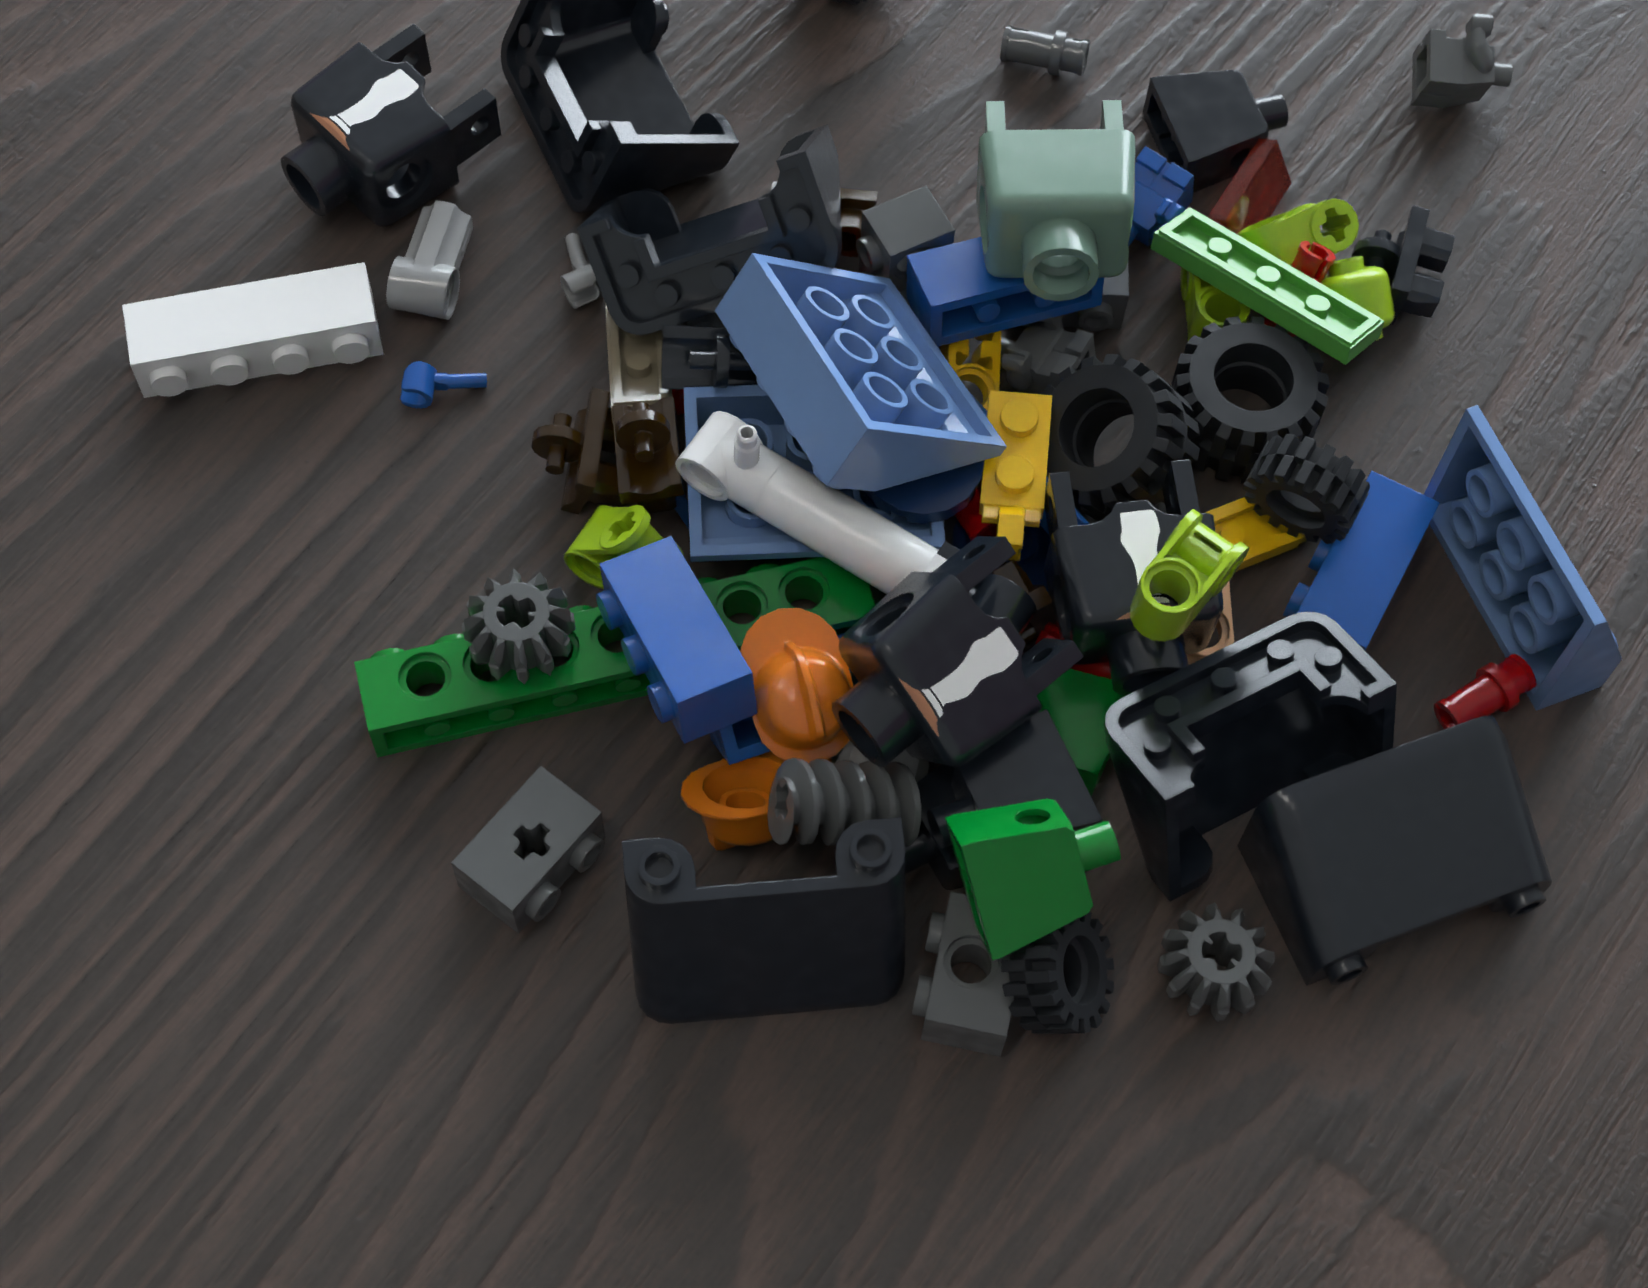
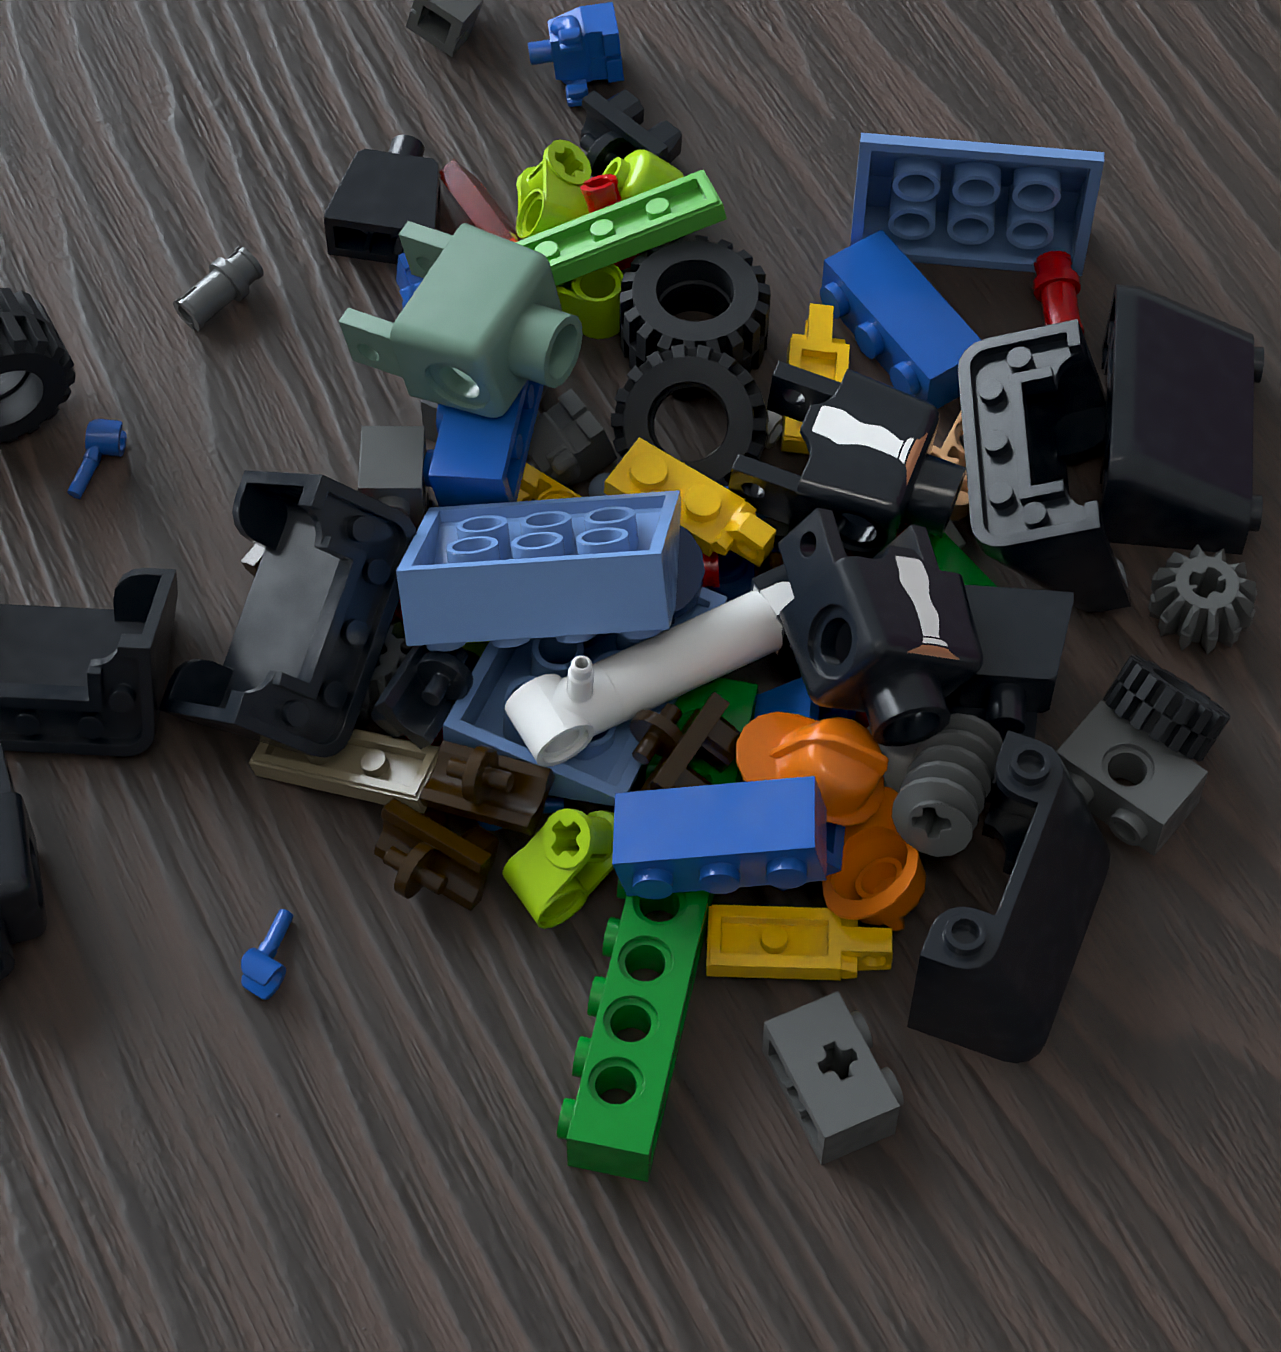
camera: 60 degrees left, 5 degrees down
white brick [122,262,384,398] -> none
light grey piece [386,200,473,320] -> none
dark grey gear [462,568,576,685] -> none
light grey hand [560,233,600,309] -> none
green torso [945,799,1121,961] -> none
lime piece [1130,509,1250,642] -> none
black tyre [1243,434,1370,544] -> none
none -> blue hand [67,419,127,499]
none -> blue piece [528,2,624,107]
none -> dark brown hips [629,691,741,791]
none -> yellow hinge [706,905,893,981]

